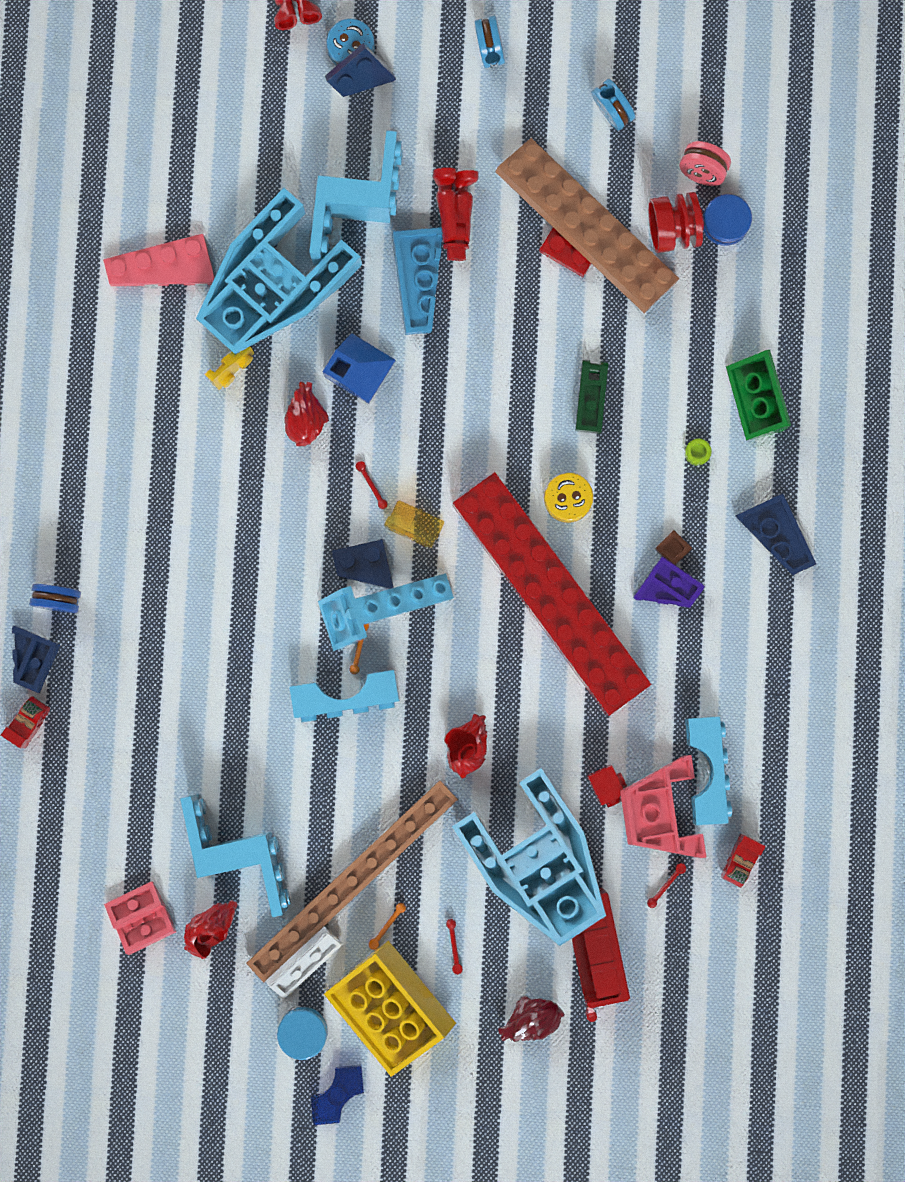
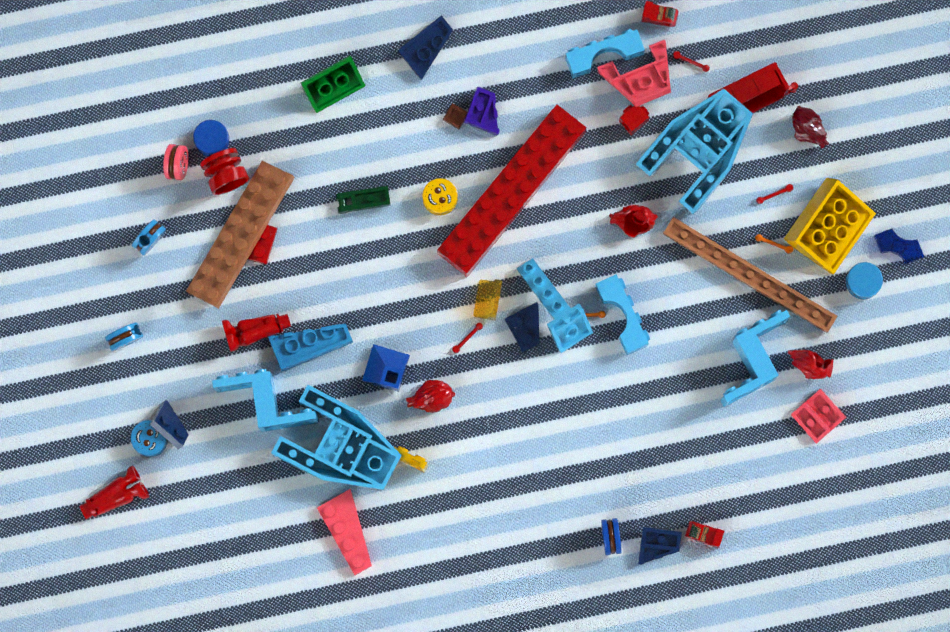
camera: 105 degrees left, 5 degrees down
white tile [266,926,343,999] -> none
lime tile [685,439,712,466] -> none

